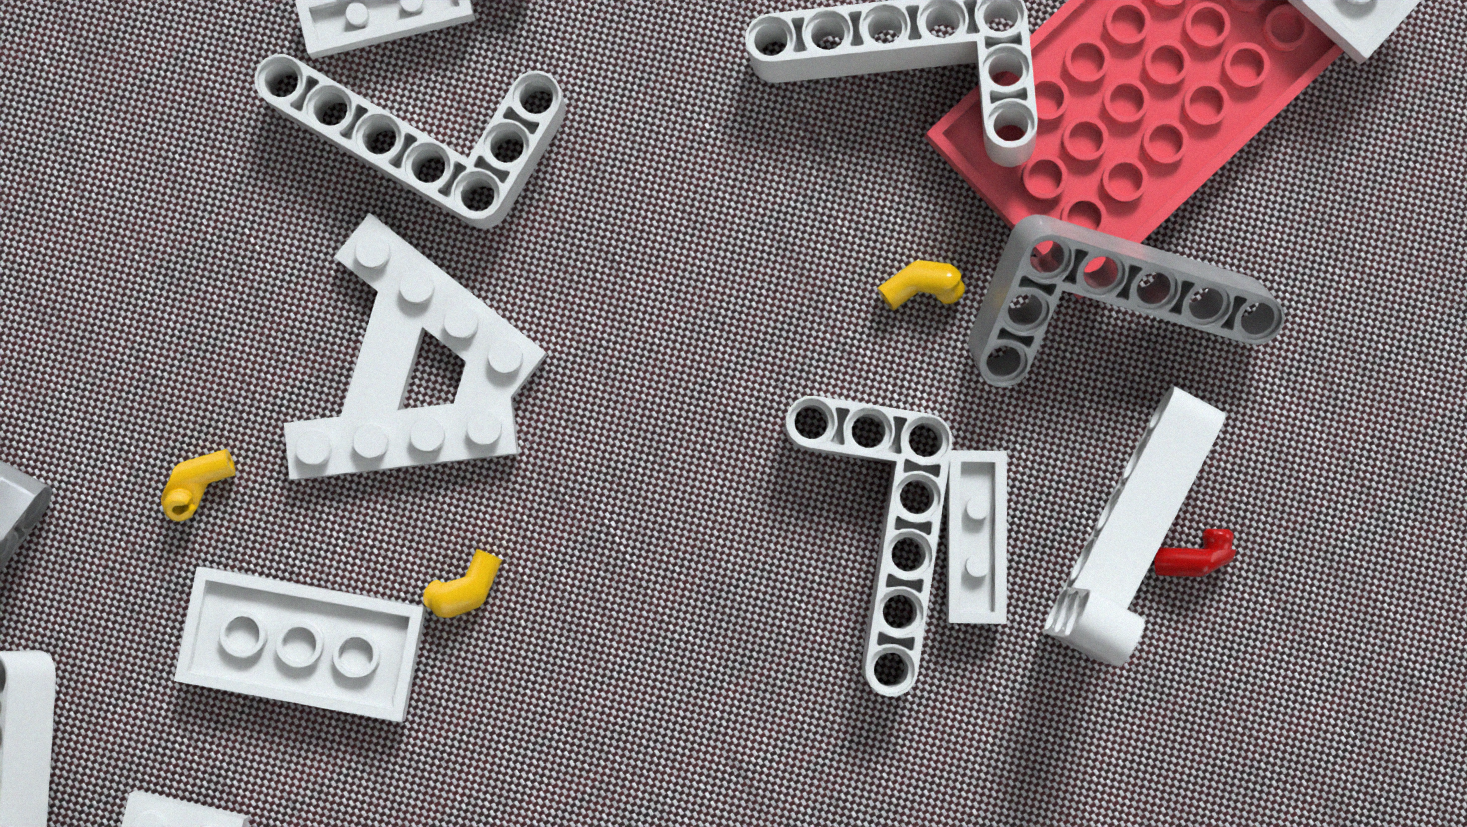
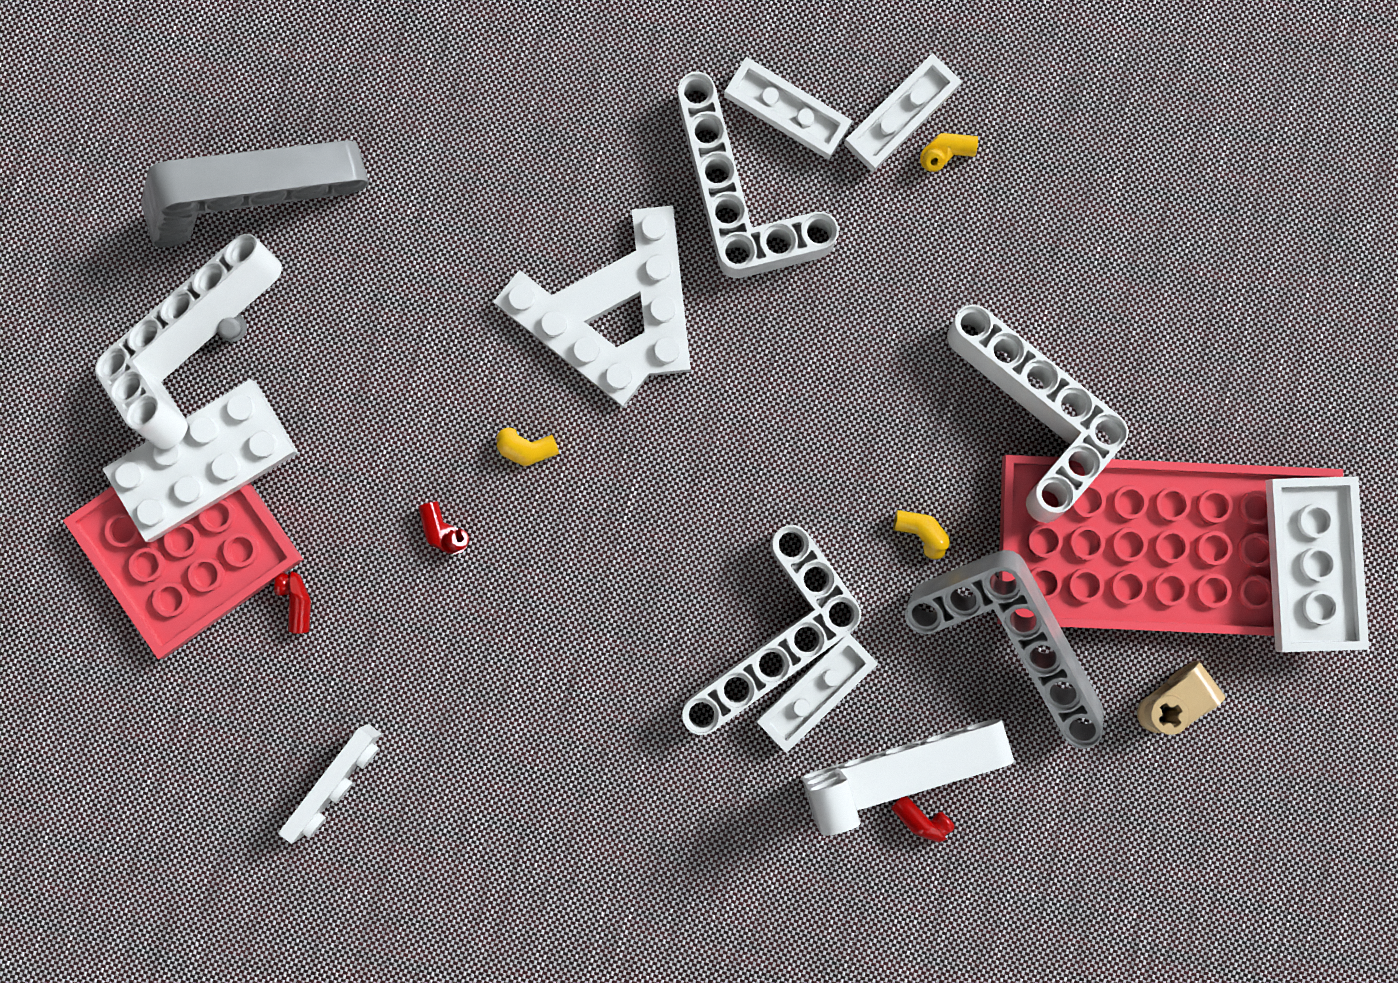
camera: 45 degrees right, 0 degrees up
yellow arm [161,449,236,522] -> none
white plate [174,566,427,722] -> none
none -> light grey piece [218,314,247,342]
none -> red arm [418,501,469,554]
none -> tan piece [1137,661,1226,735]

